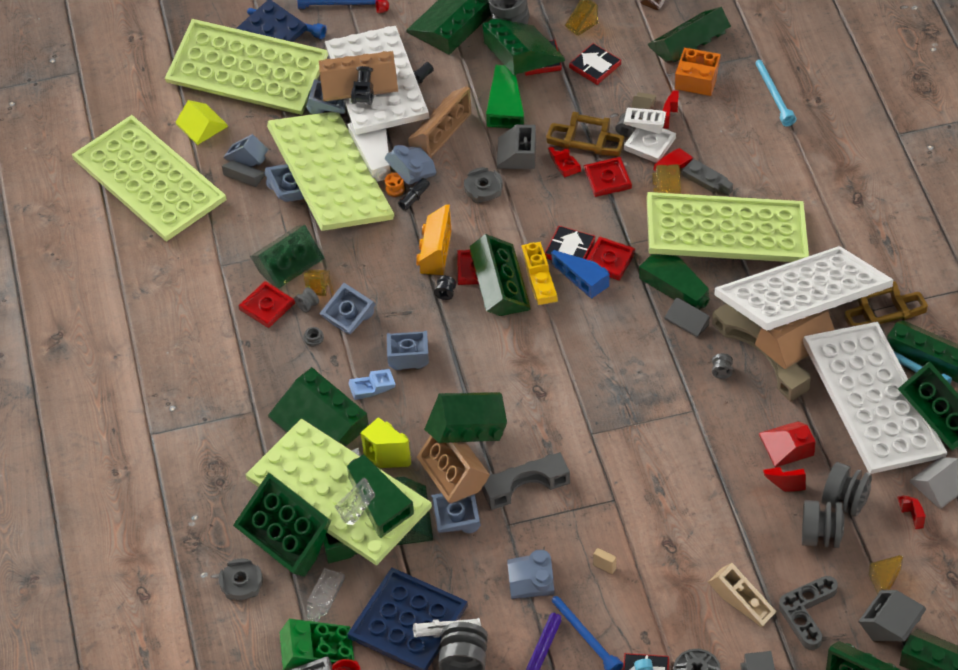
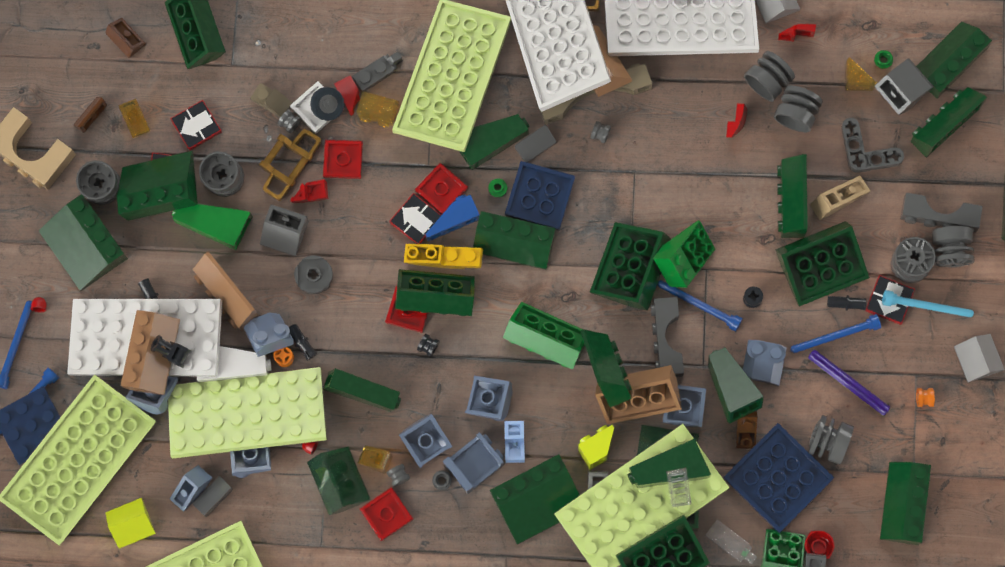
camera: 70 degrees left, 25 degrees up
white pin [413,618,481,638] -> none
light orange slope [416,205,452,275] -> none
tan tile [593,548,616,574] -> none
white slope [623,108,666,134] -> none
red slope [662,90,679,129] -> none
orange slope [675,47,721,96] -> none
red slope [759,421,816,468] -> none
none -> dark grey wheel [199,151,244,197]
none -> red hinge [302,441,318,455]
none -> black wheel [310,87,344,121]
none -> dark green slope [323,368,401,412]
none -> sand blue panel [443,432,504,494]
none -> dark green slope [473,211,555,270]
none -> green plate [488,179,507,198]
none -> green slope [503,302,585,370]
none -> dark blue plate [505,161,575,231]
none -> dark green slope [590,222,671,311]
none -> green slope [653,220,715,288]
none -> blue piece [657,280,743,332]
none -> slope [708,347,764,424]
none -> reddish brown slope [736,411,758,449]
none -> black wheel [743,286,763,308]
none -> dark green slope [775,221,870,307]
none -> dark green slope [777,154,808,238]
none -> black axle [827,295,866,311]
none -> green plate [874,50,893,69]

